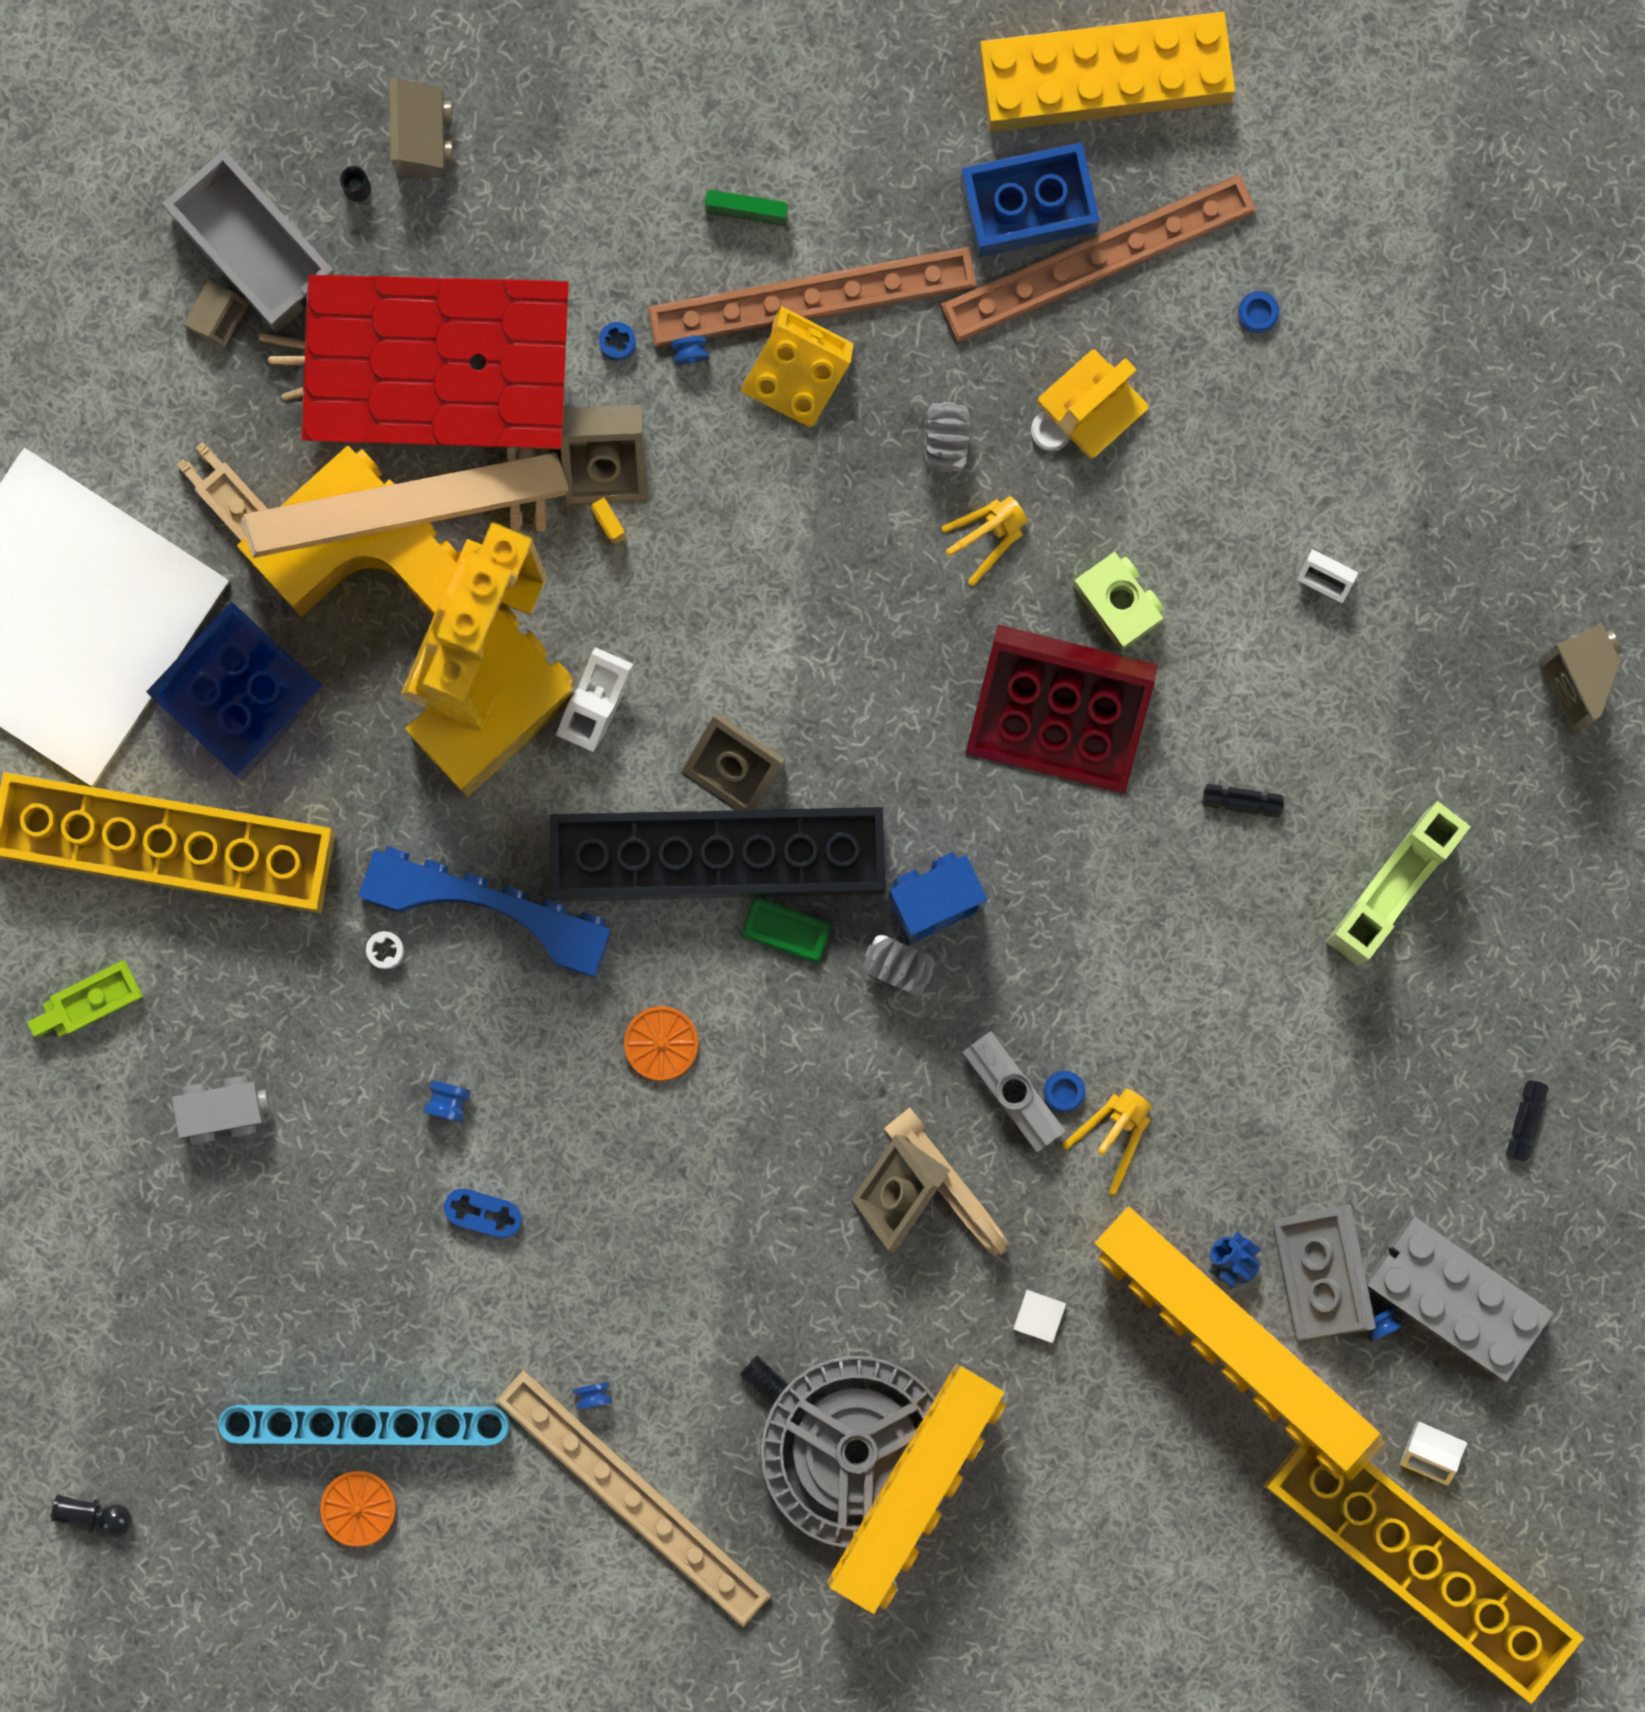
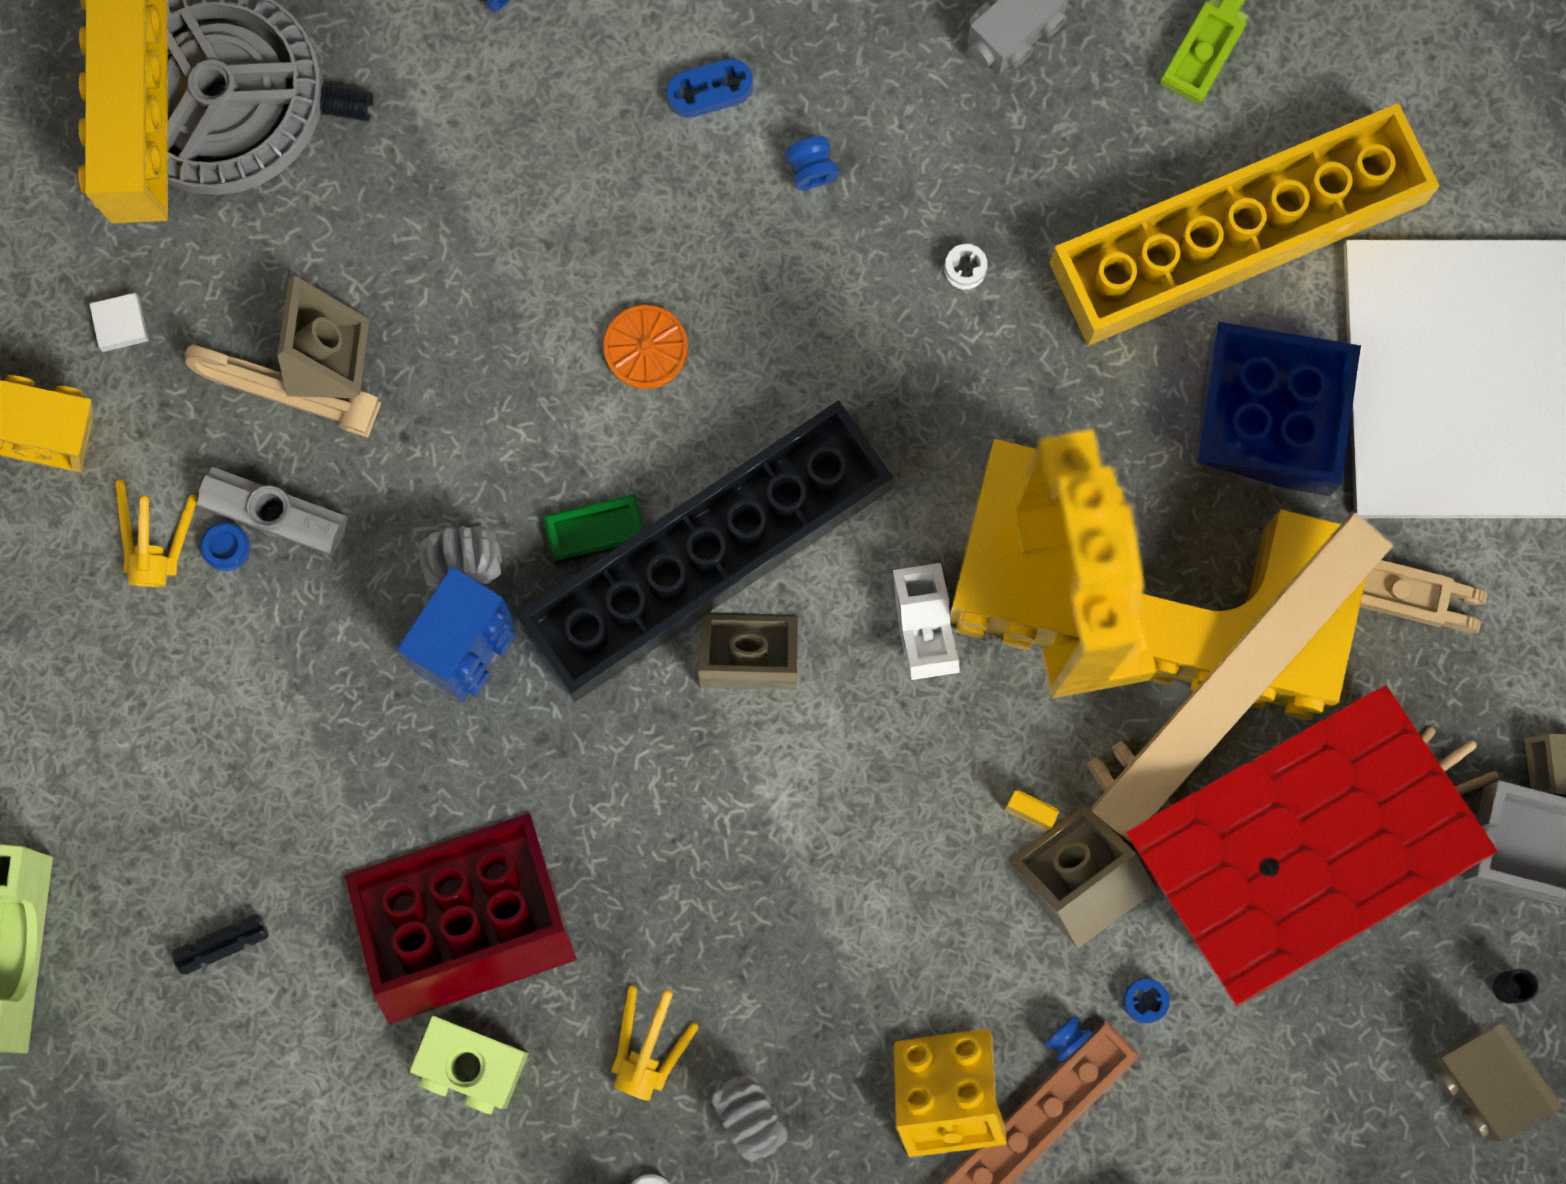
camera: 145 degrees right, 5 degrees down
blue arch [358,846,612,978] -> none

